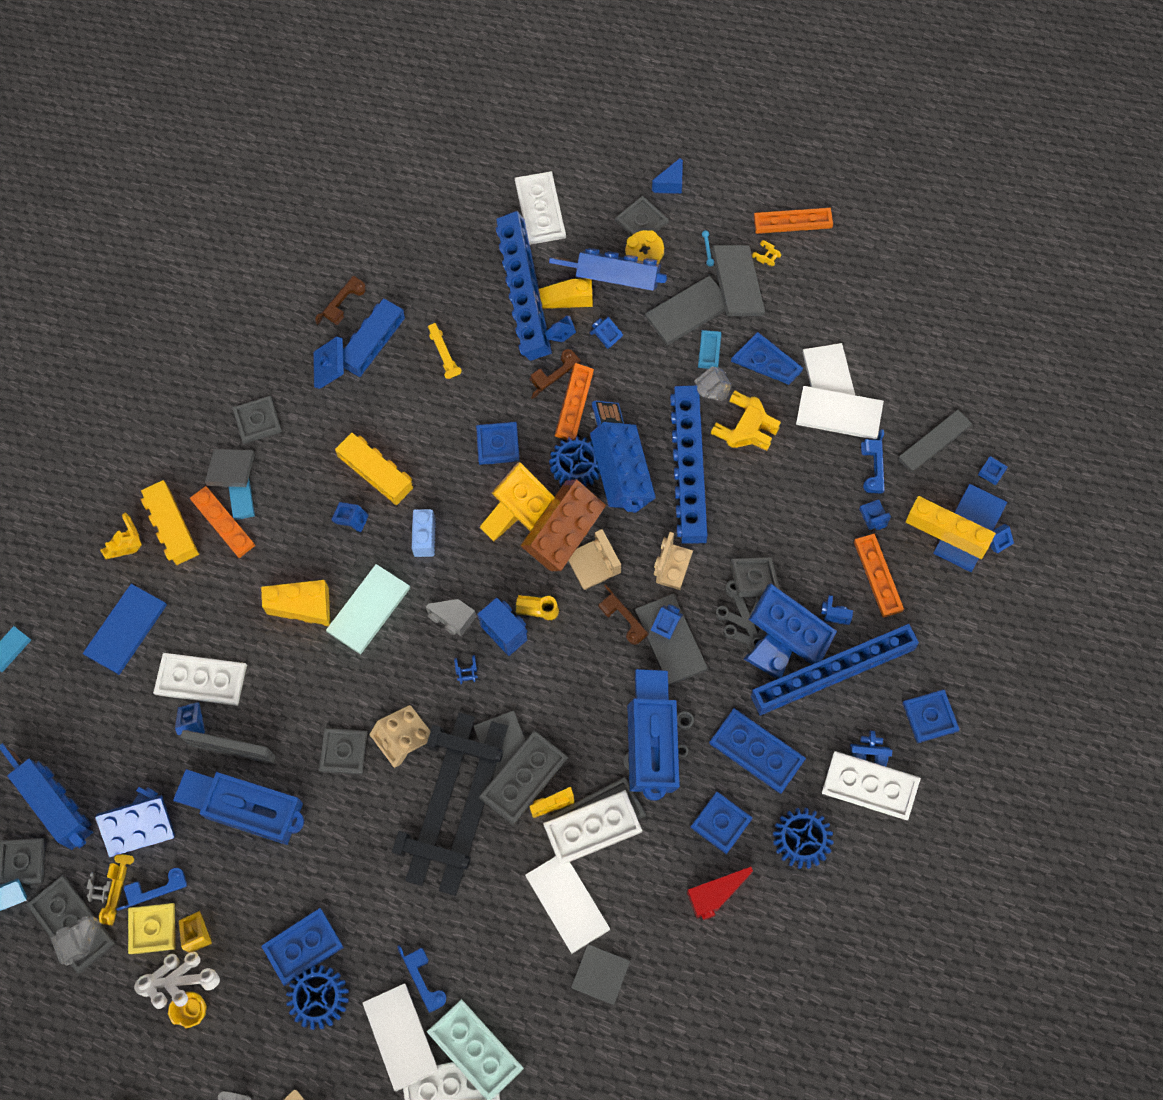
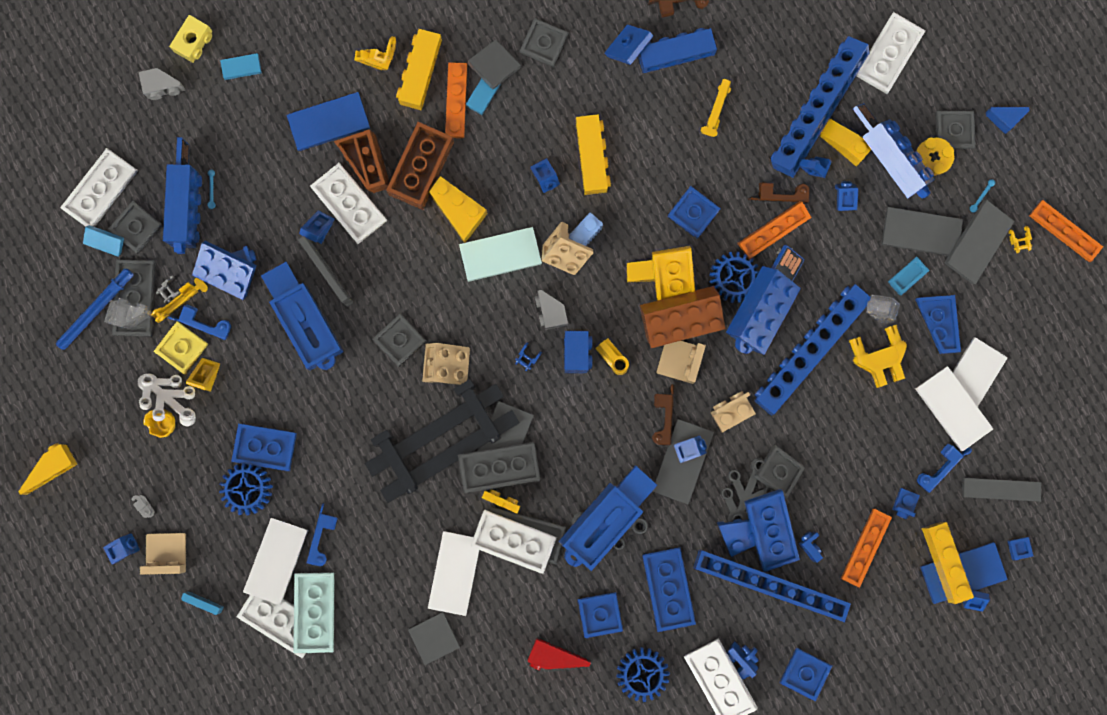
camera: 35 degrees right, 15 degrees up
none -> blue axle [56,268,133,350]
none -> dark azure hinge [207,170,216,209]
none -> dark orange wedge [334,130,390,193]
none -> dark orange brick [386,122,454,210]
none -> tan bracket [542,222,593,275]

